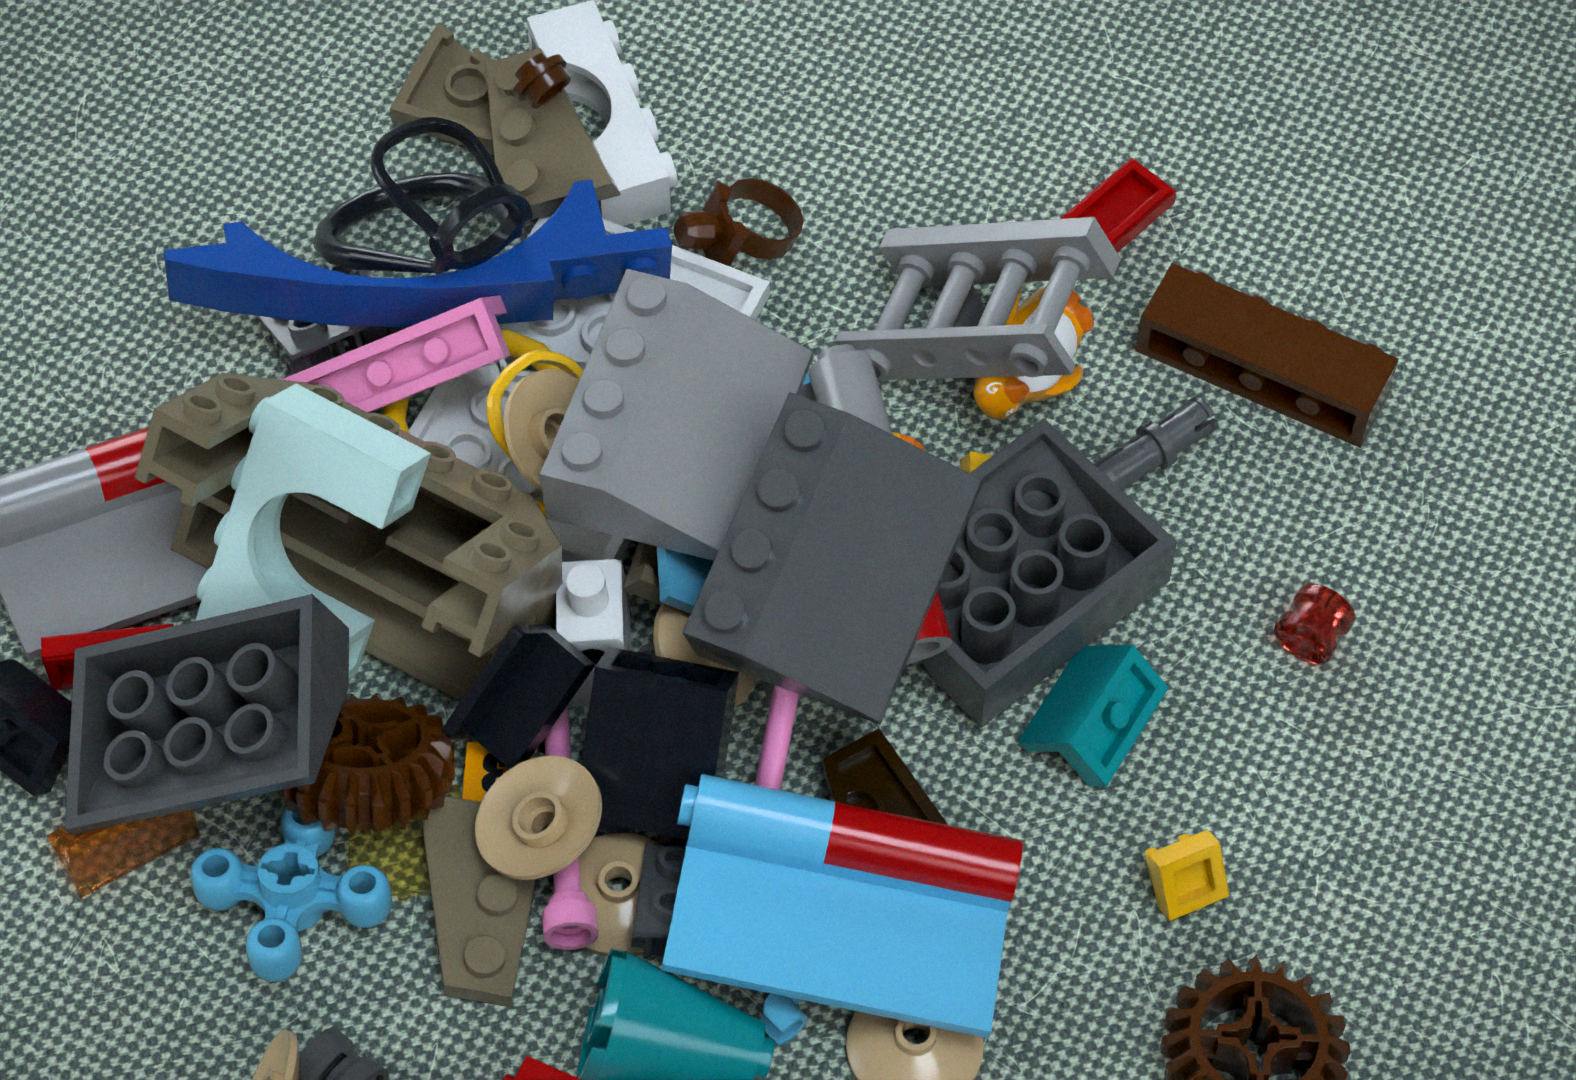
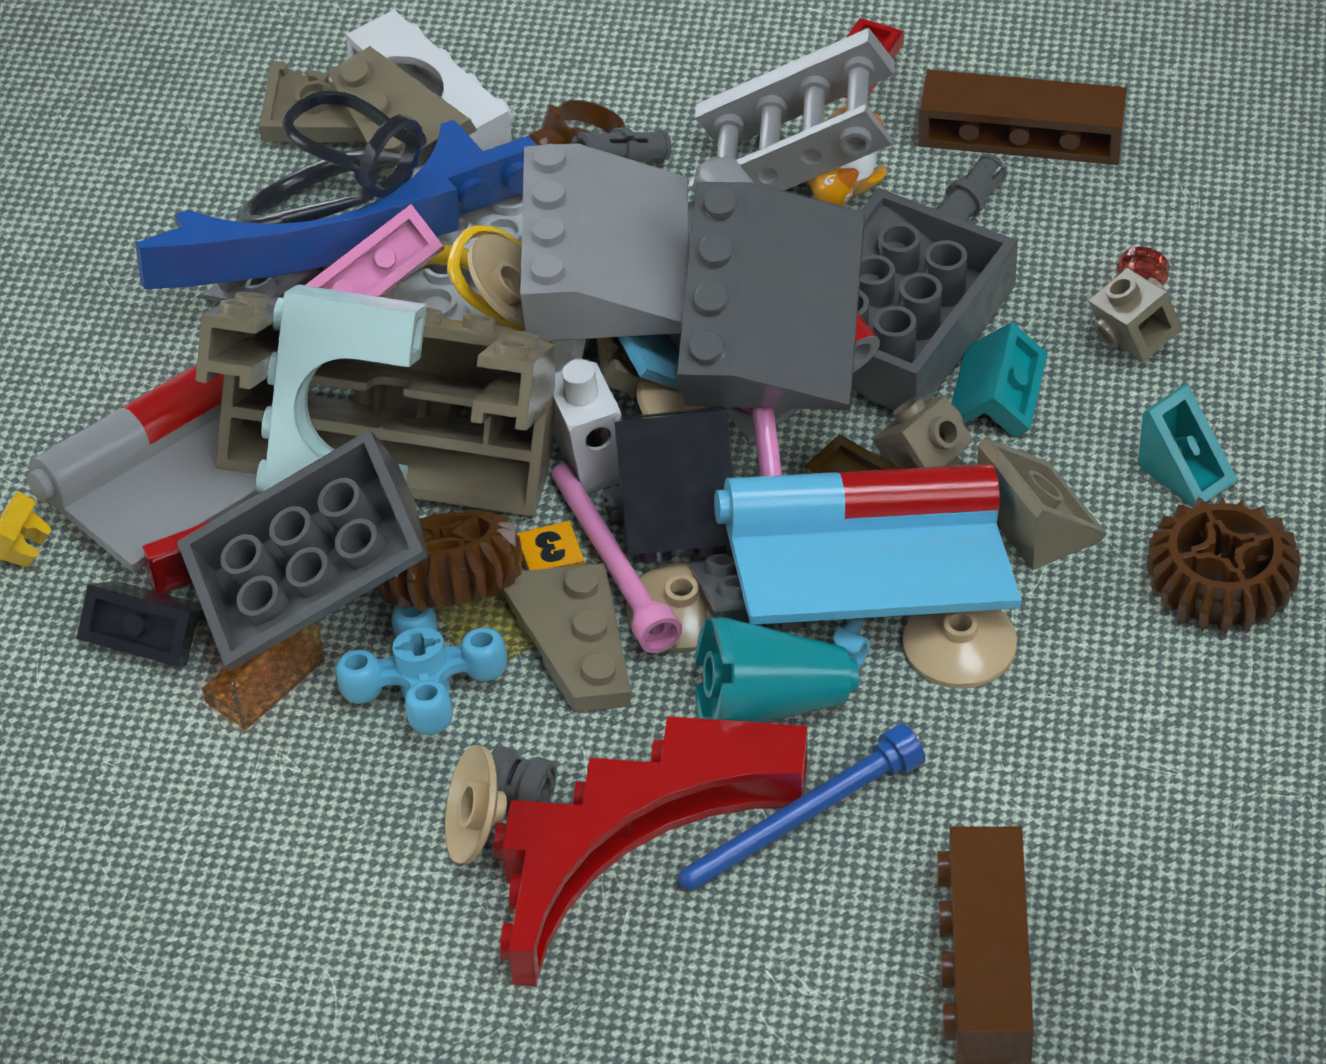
camera: 15 degrees left, 10 degrees down
black panel [441,624,596,769] -> none
tan dish [475,755,602,880] -> none
reddish brown plate [513,53,571,108] -> none
yellow tile [1145,829,1230,921] -> none
none -> dark grey pin [571,127,672,163]
none -> dark tan brick [872,396,974,469]
none -> dark tan slope [977,437,1107,570]
none -> dark tan brick [1088,268,1183,362]
none -> teal slope [1138,384,1238,508]

